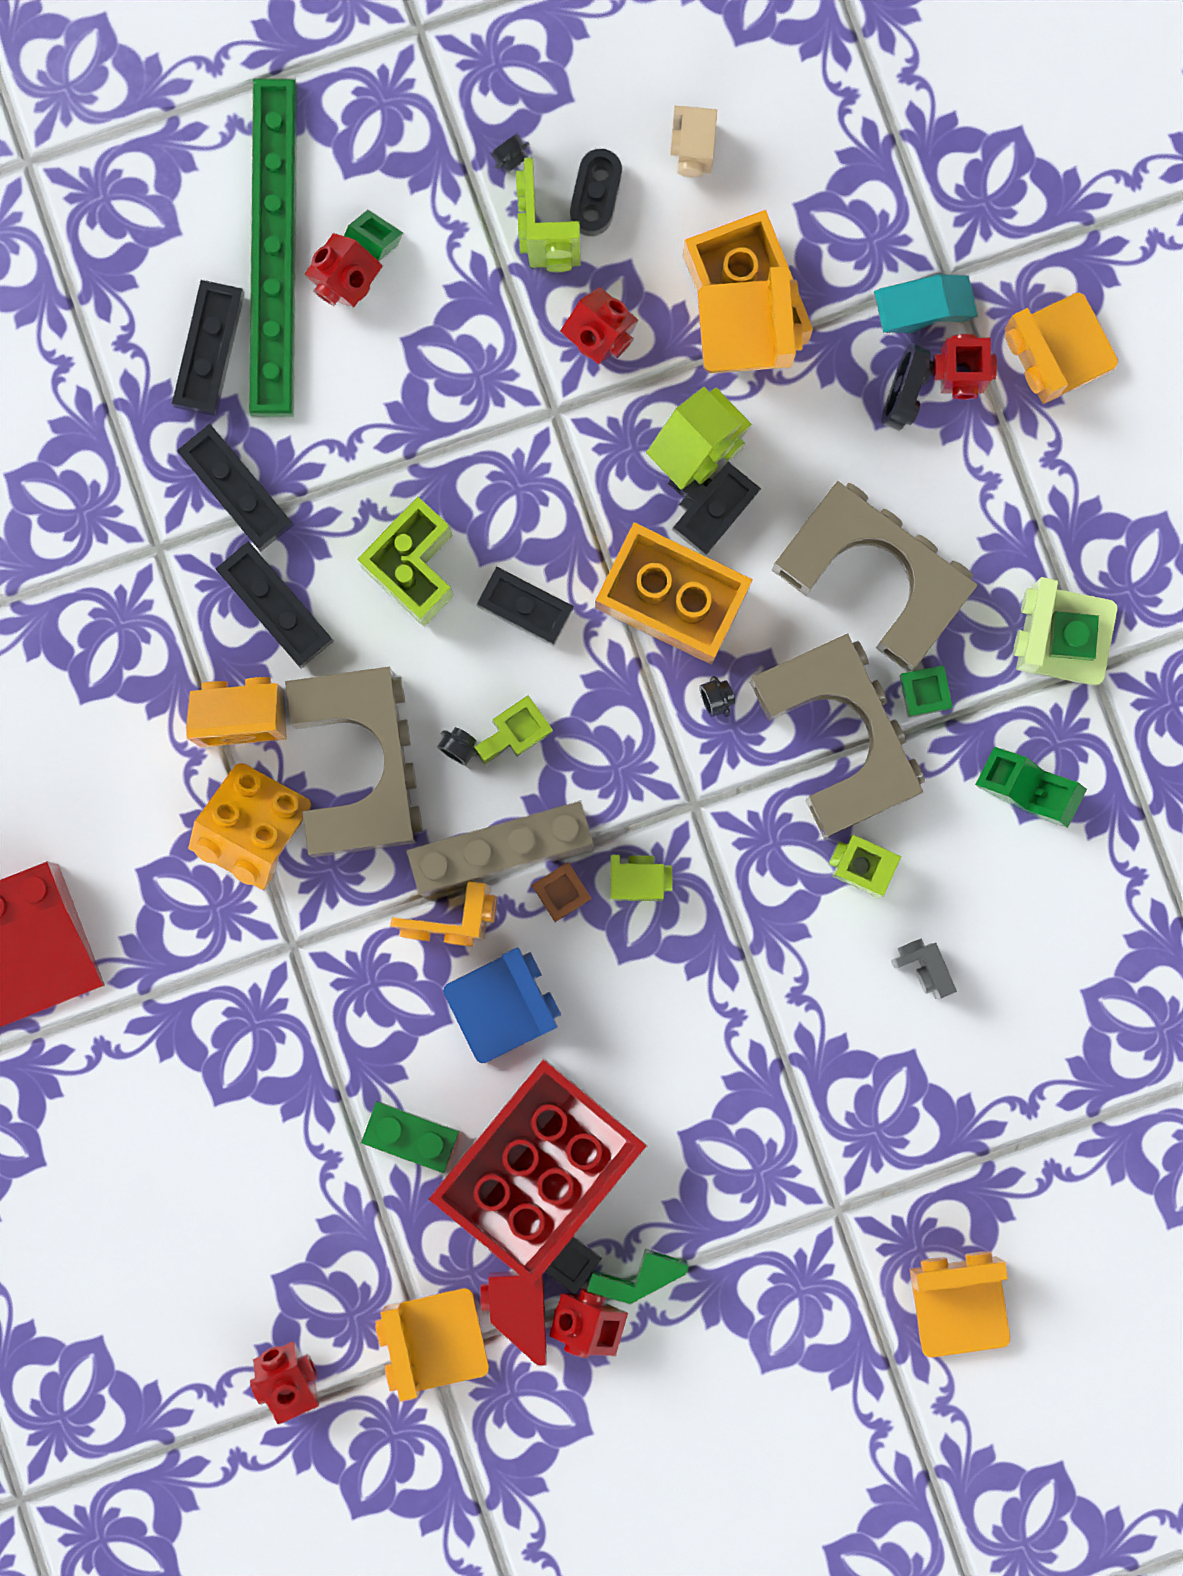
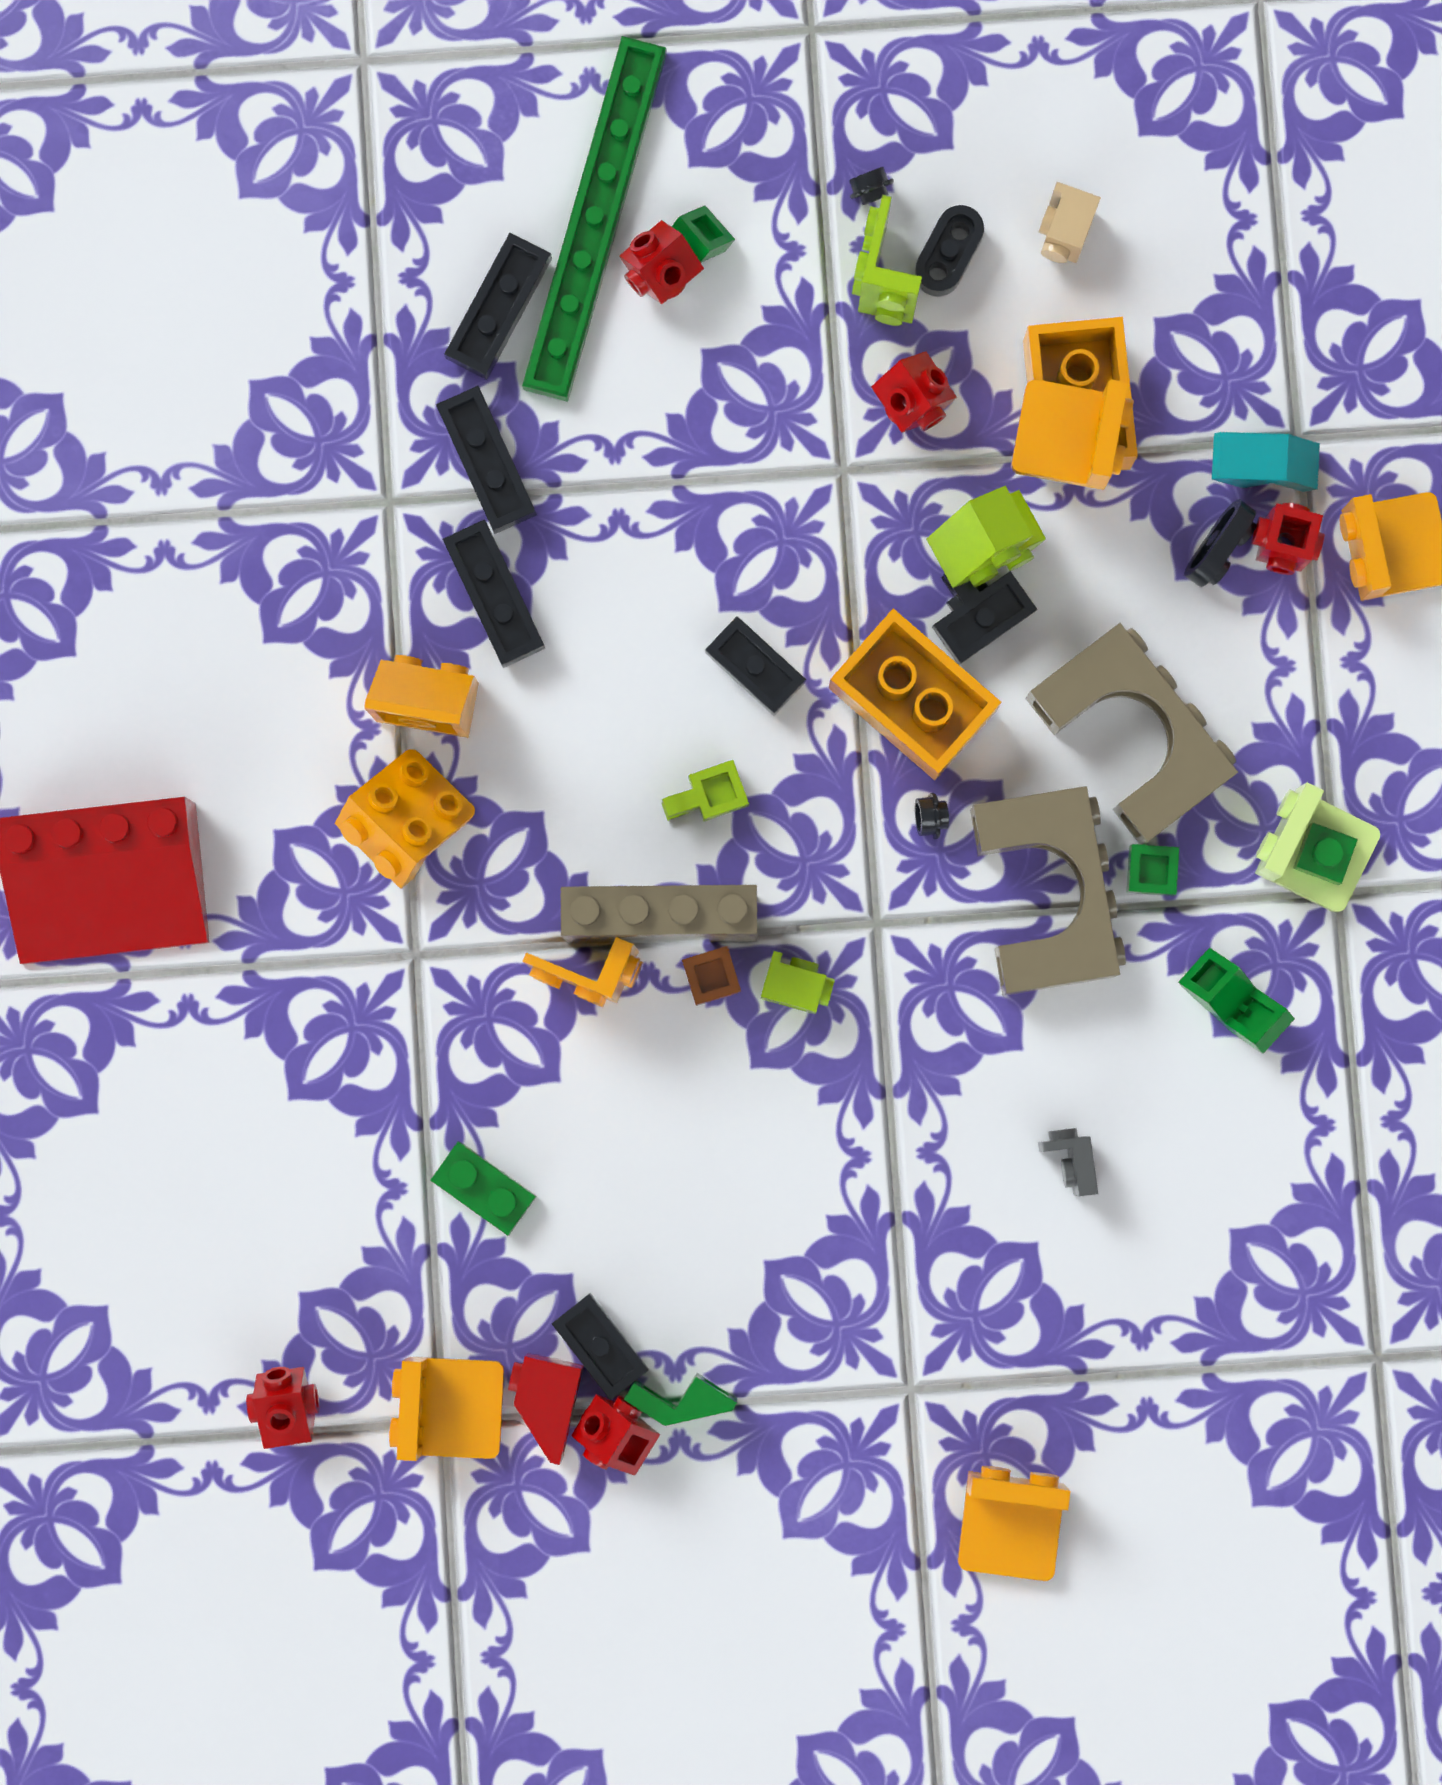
camera: 20 degrees right, 0 degrees up
dark tan arch [285,666,423,858] -> none
lime brick [357,496,454,627] -> none
red slope [429,1058,647,1286] -> none
black plate [437,727,478,766] -> none
blue bracket [443,947,562,1063] -> none
lime brick [828,835,902,899] -> none

